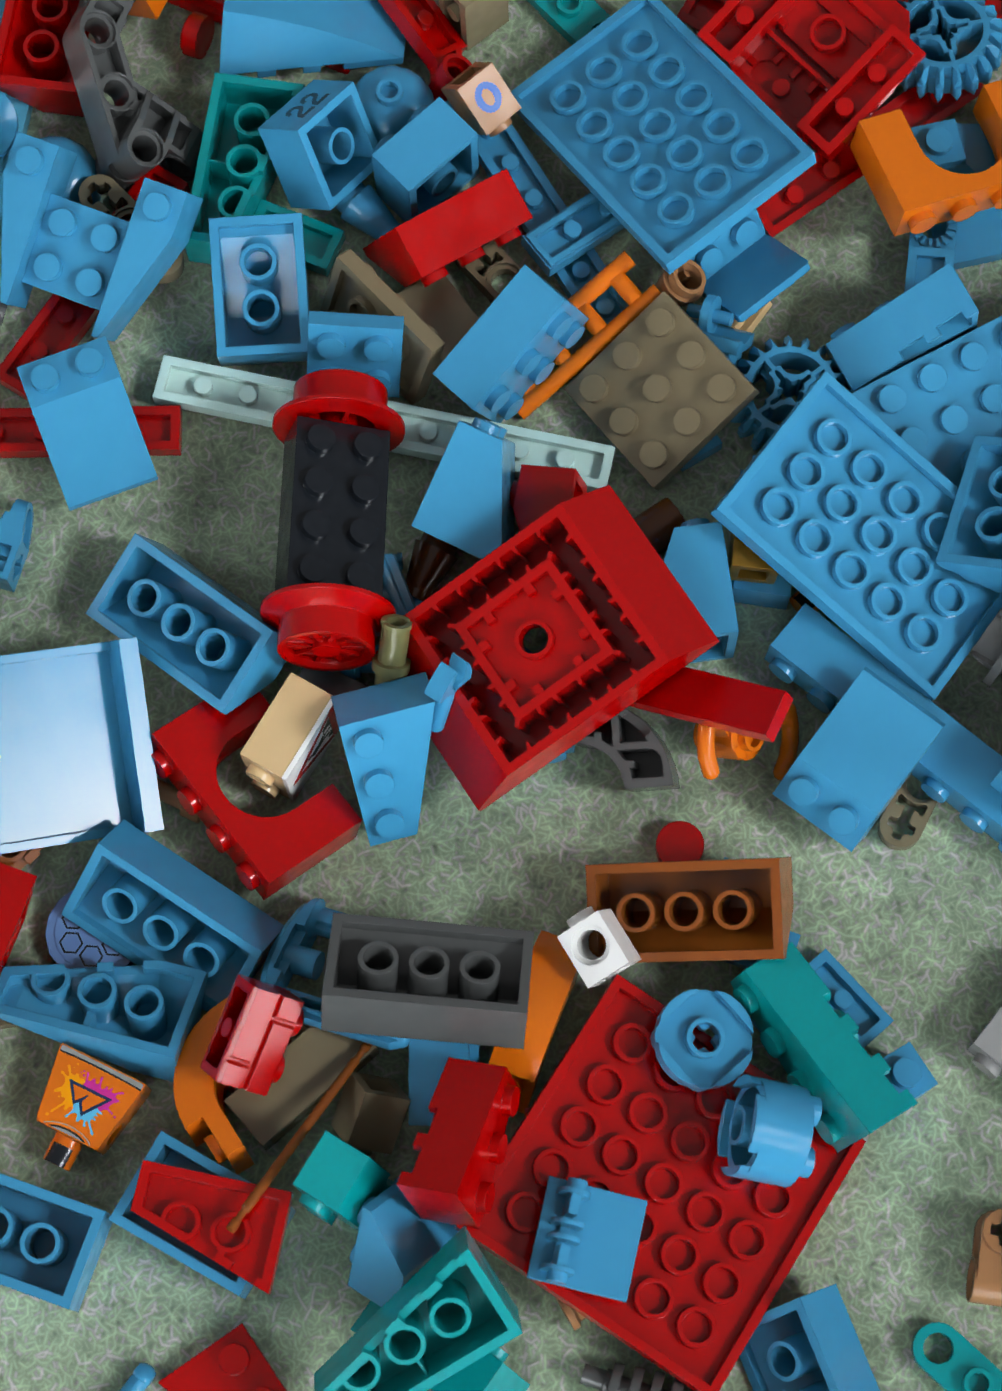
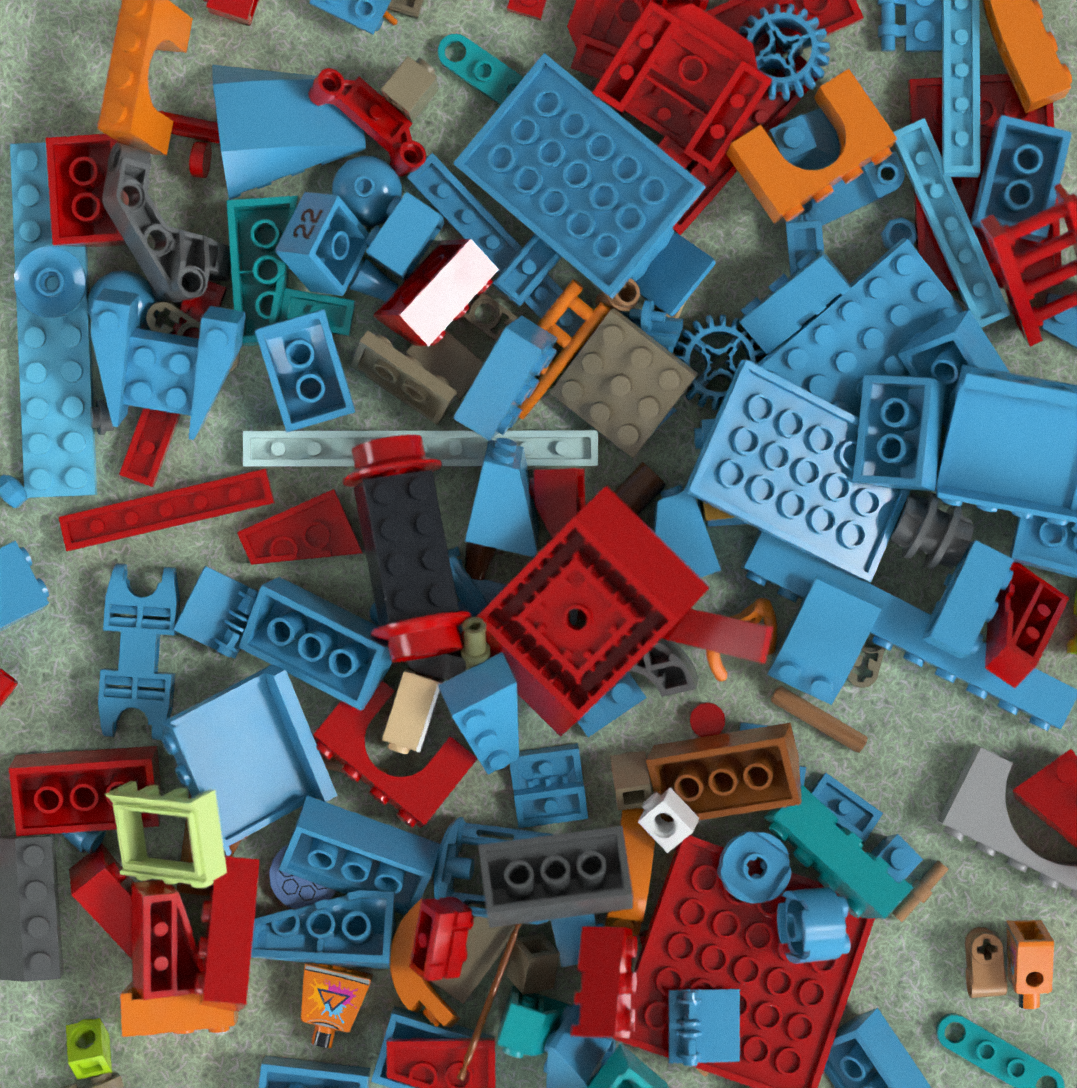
camera: 15 degrees left, 15 degrees up
dark azure slope [16,336,158,511] -> none
dark azure plate [307,311,404,398] -> none
dark azure bar [424,652,472,732] -> none
brick [441,62,521,137] -> none
none -> dark azure hinge [173,566,259,659]
none -> red wing [237,489,363,565]
none -> dark azure slope [510,743,588,828]
none -> dark azure plate [578,671,647,737]
none -> dark tan brick [610,751,652,811]
none -> medium nougat axle [771,686,868,753]
none -> medium nougat bar [892,860,949,922]

